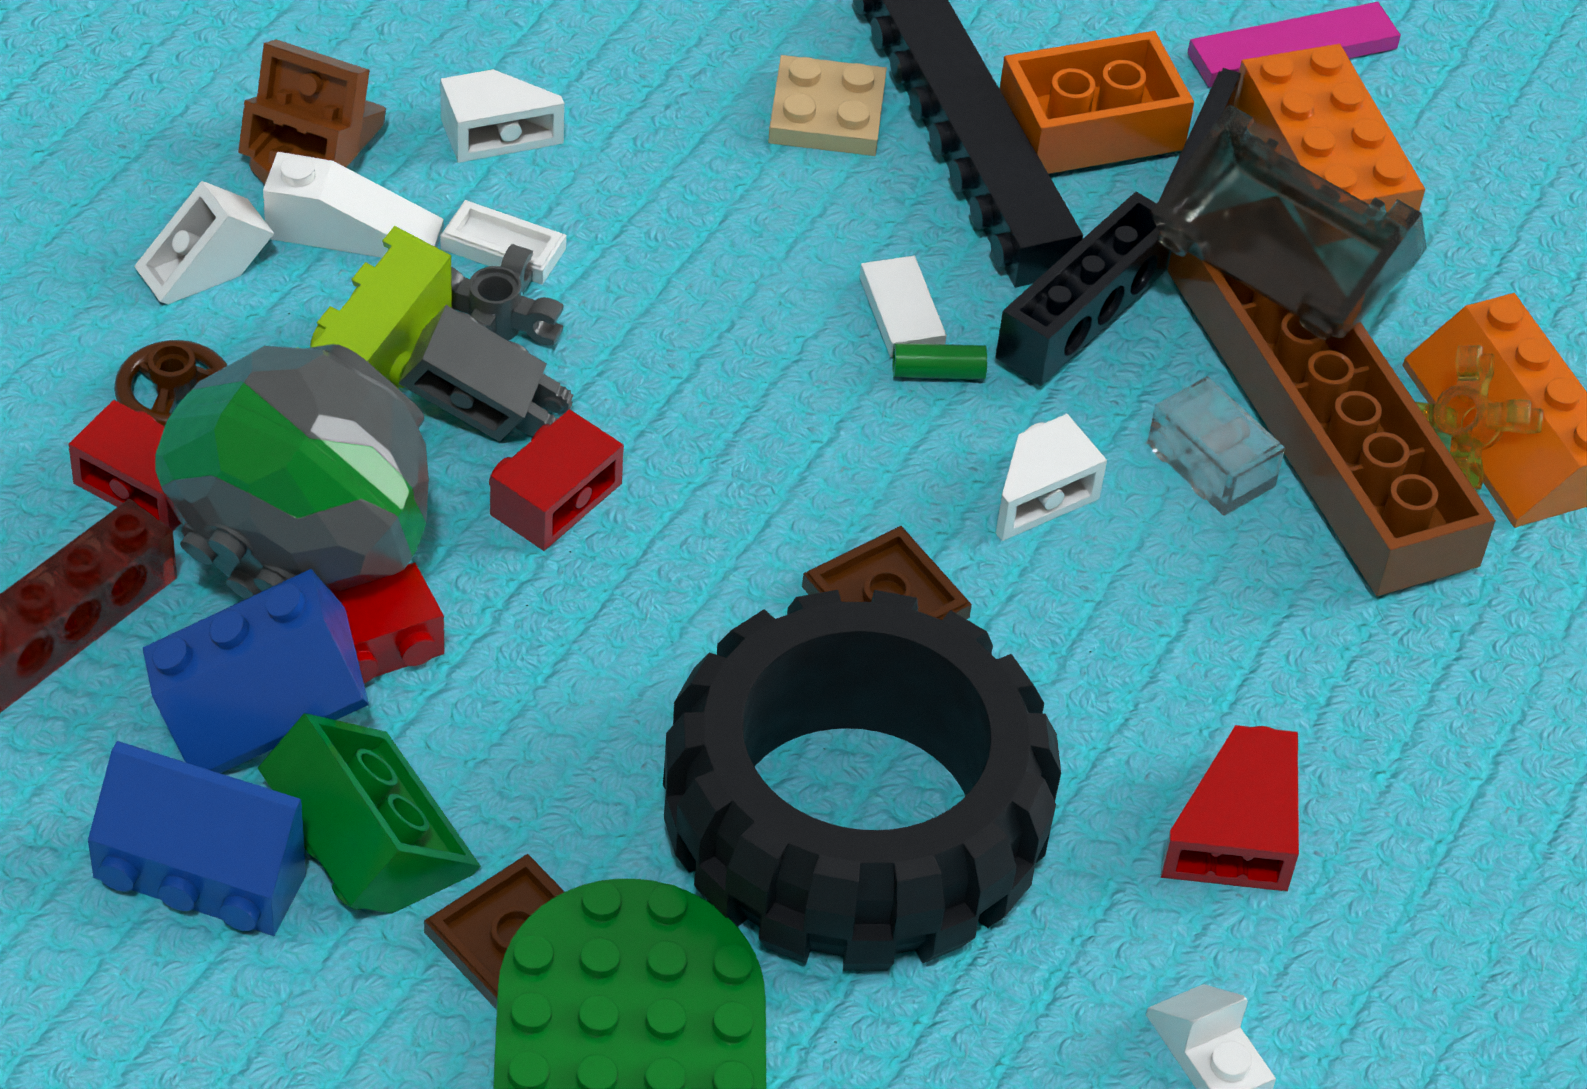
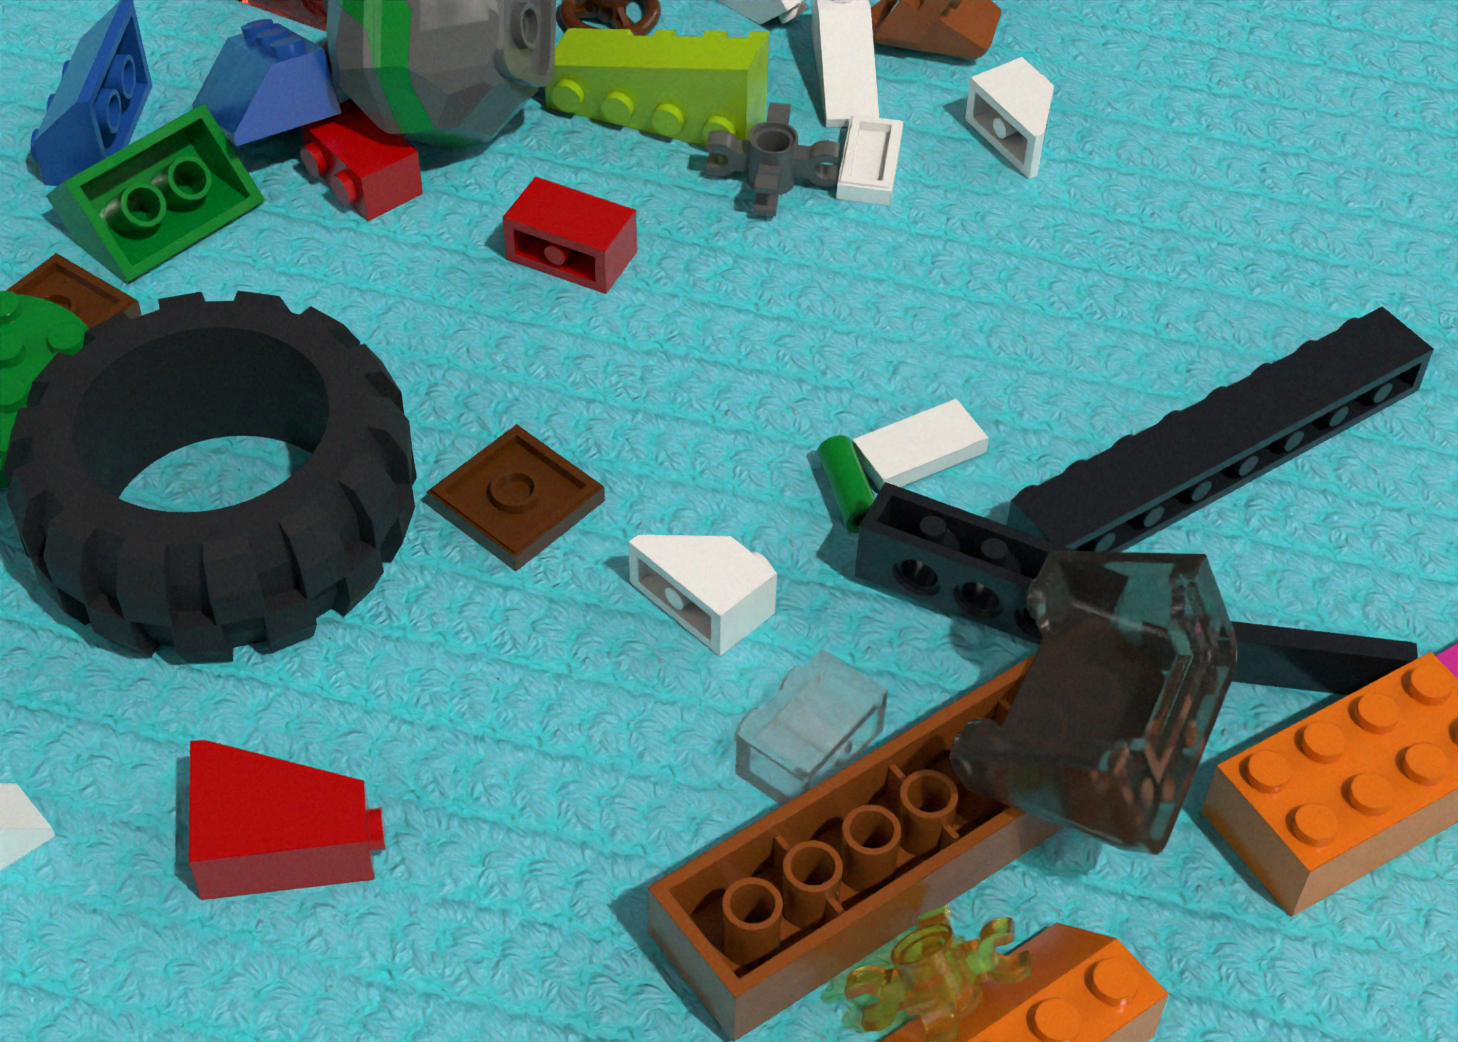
camera: 80 degrees right, 0 degrees up
dark grey hinge [399,305,574,442] -> none
tan plate [768,55,887,156] -> none
orange brick [999,31,1194,174] -> none

